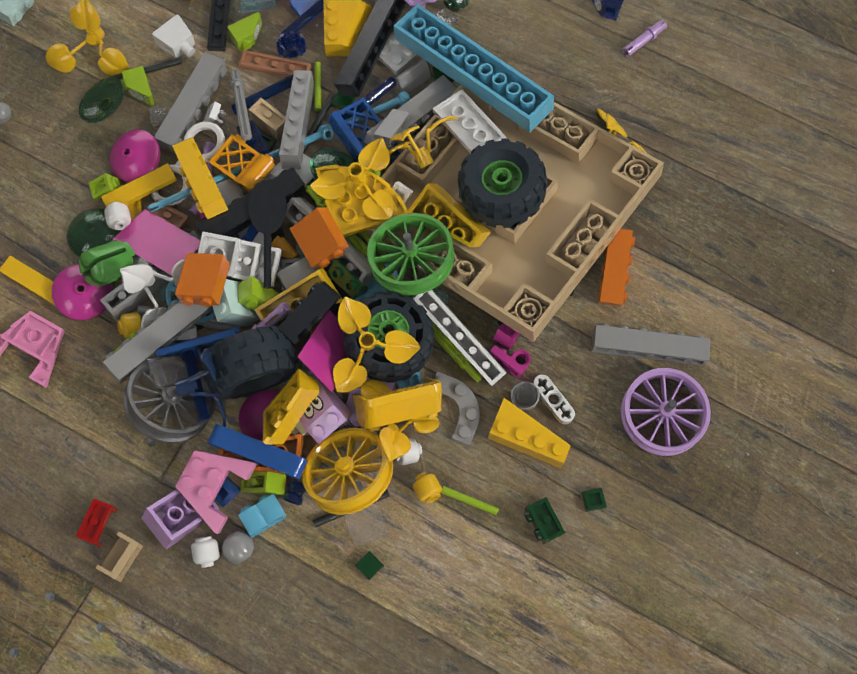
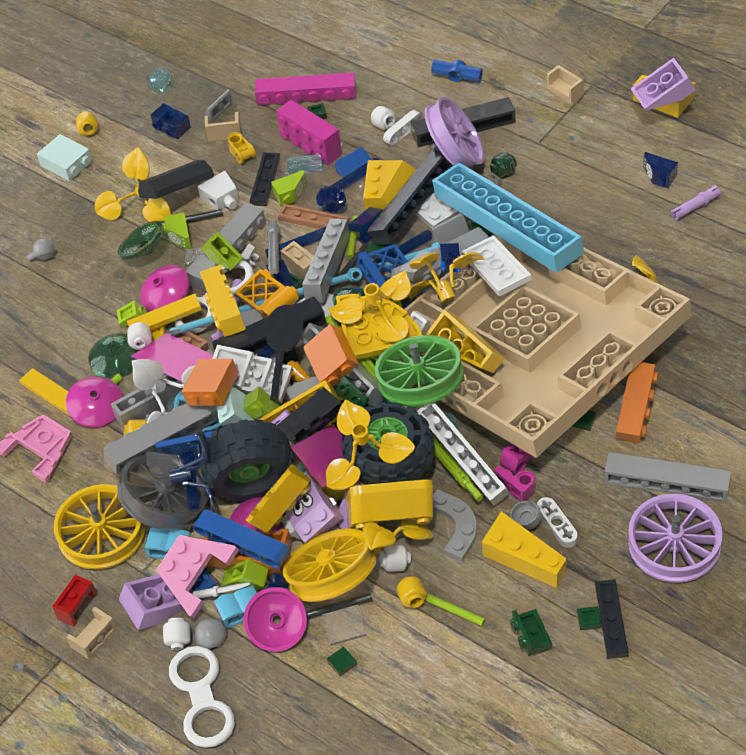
camera: 20 degrees right, 20 degrees down
bright green cylinder [78,239,135,287] -> none
black wheel [458,138,547,228] -> none
none -> yellow wheel [54,484,146,570]
none -> black piece [138,160,214,199]
none -> medium azure brick [145,527,191,559]
none -> white bar [169,646,235,748]
none -> white piece [193,582,250,599]
none -> lime slope [200,232,243,270]
none -> dark pink dish [243,587,307,652]
none -> clear blue panel [348,207,383,244]
none -> clear blue slope [438,242,460,273]
none -> black tile [594,579,629,659]

